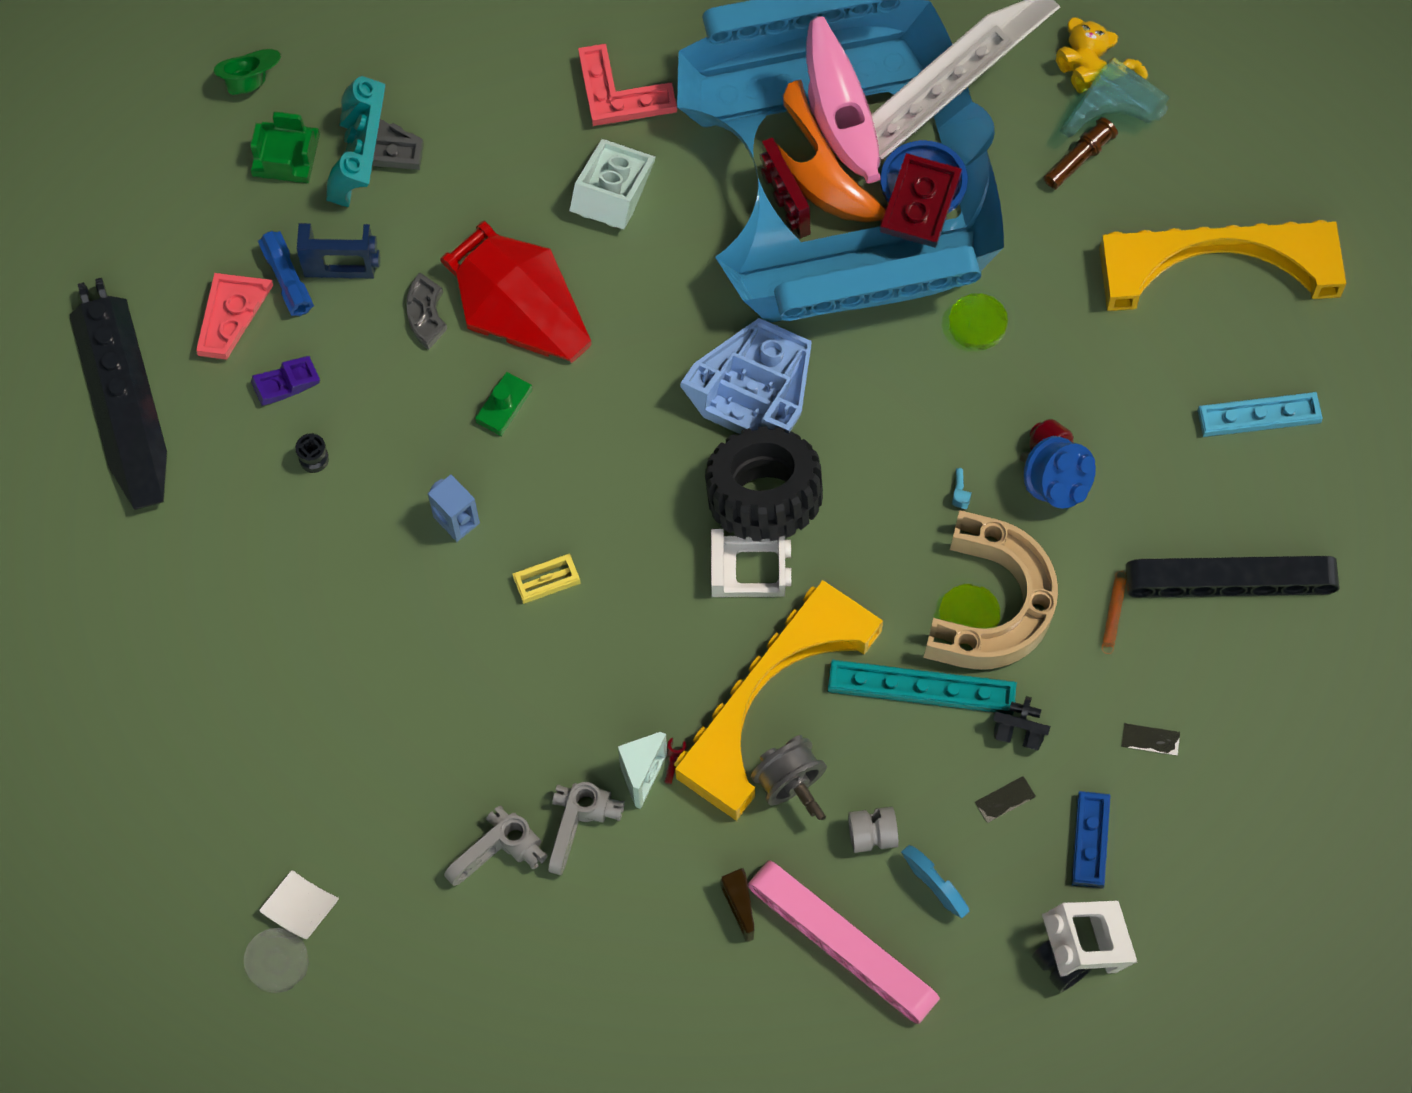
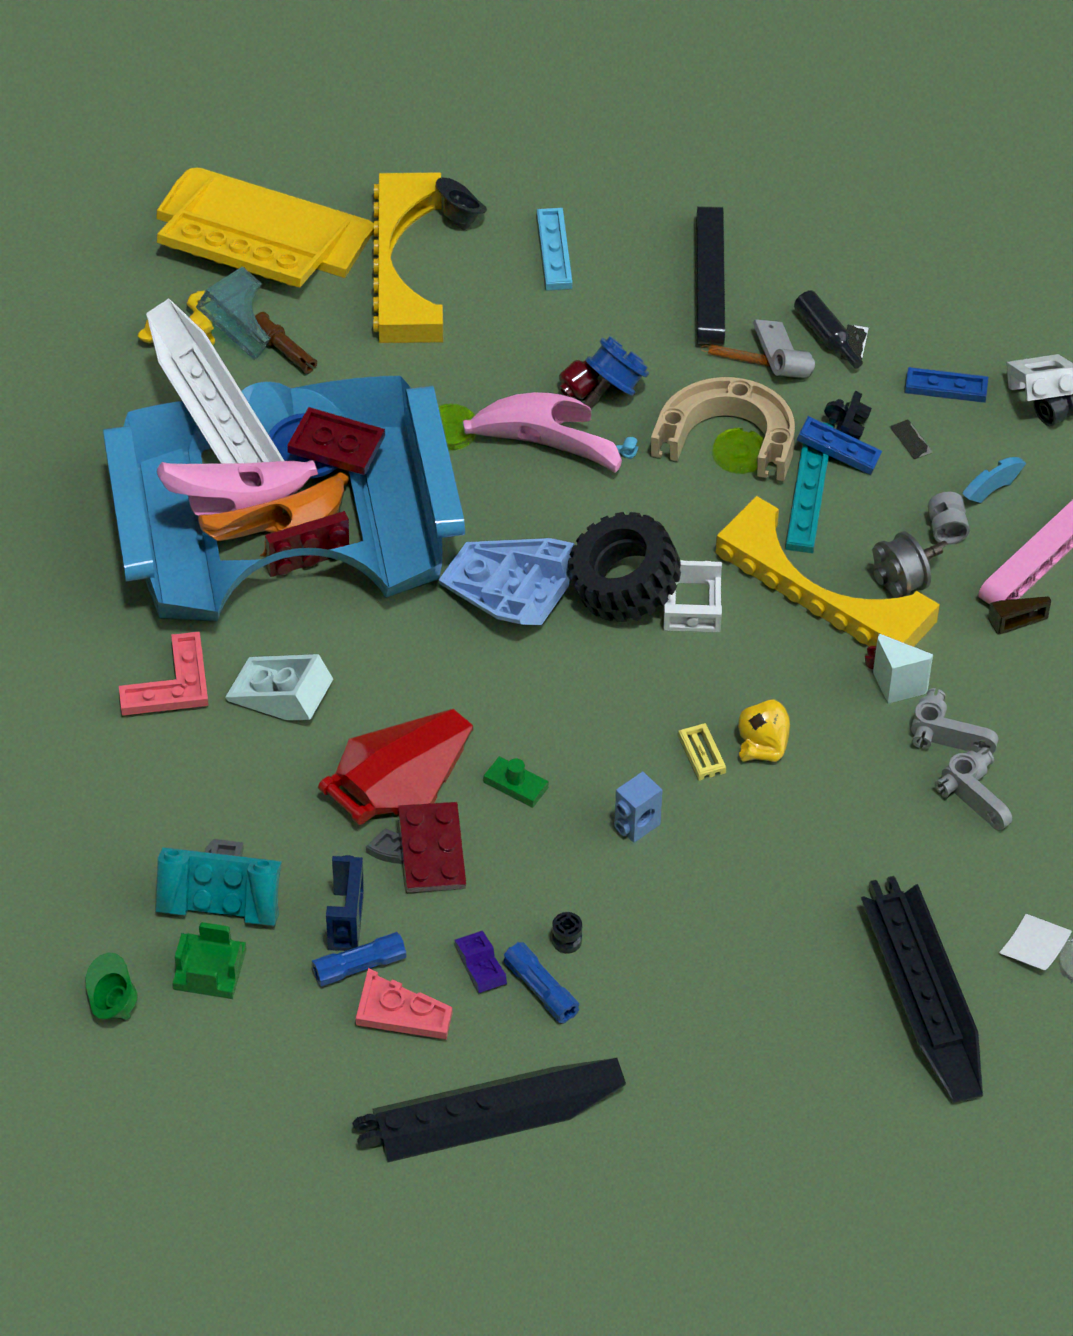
camera: 90 degrees left, 15 degrees down
none -> yellow slope [156,168,374,288]
none -> dark red plate [398,802,466,893]
none -> black piece [436,177,487,230]
none -> bright pink piece [463,392,622,473]
none -> blue axle [503,942,580,1023]
none -> yellow piece [738,699,790,762]
none -> light grey door [753,319,815,378]
none -> black piece [794,290,863,369]
none -> blue tile [797,416,882,475]
none -> black hinge [861,876,983,1103]

